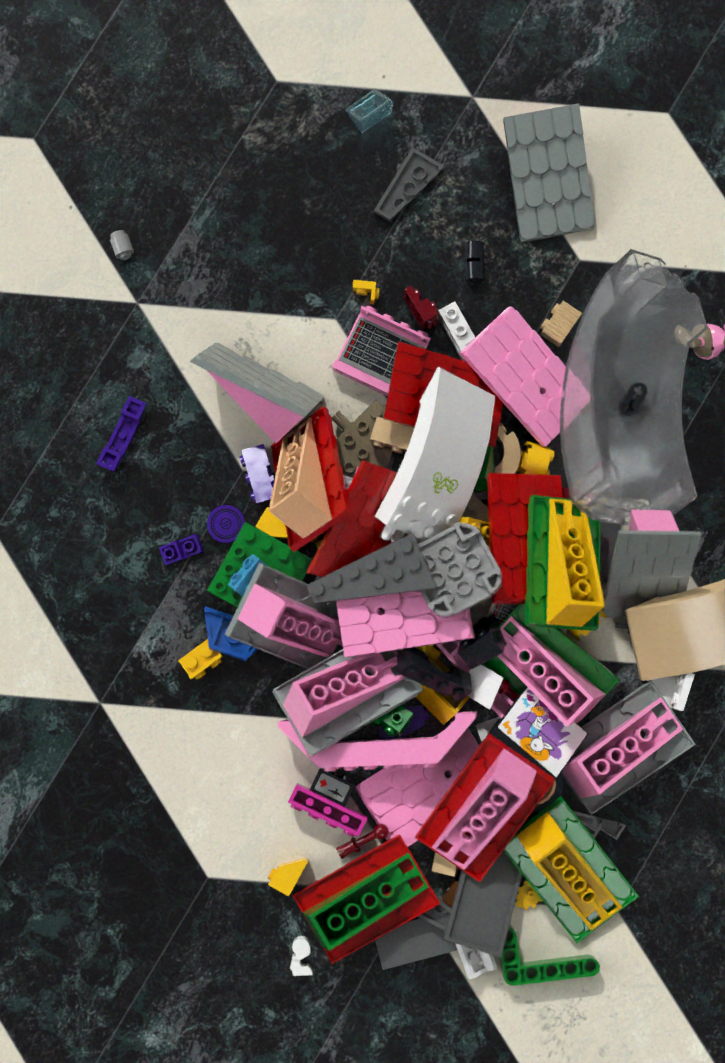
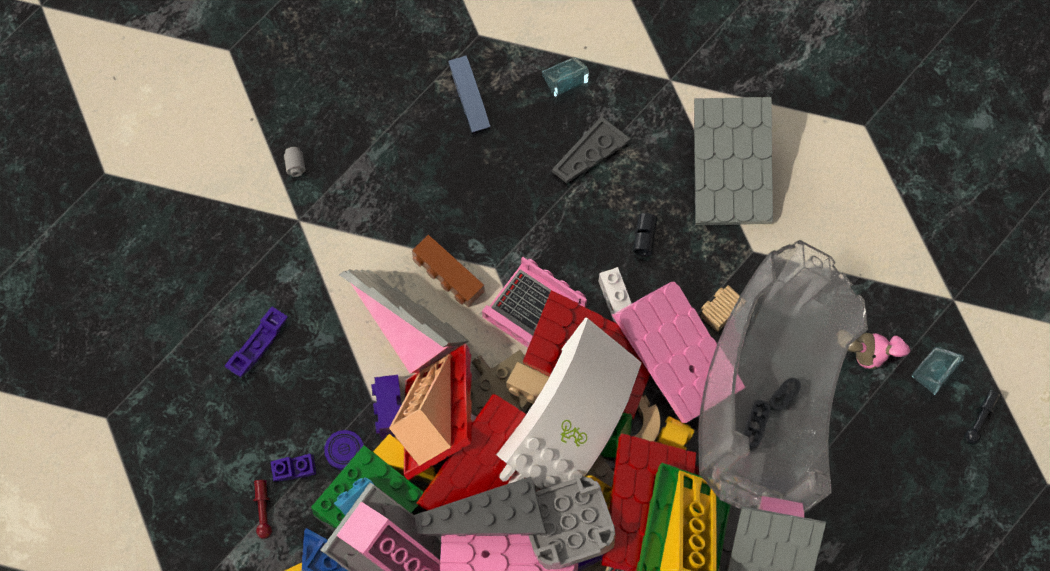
camera: 15 degrees right, 15 degrees down
yellow bracket [353,280,379,304] -> none
dark red plate [403,286,439,330] -> none
none -> dark red pin [254,480,272,539]
none -> dark orange brick [412,235,485,307]
none -> sand blue slope [448,56,490,132]
none -> black beam [741,400,771,451]

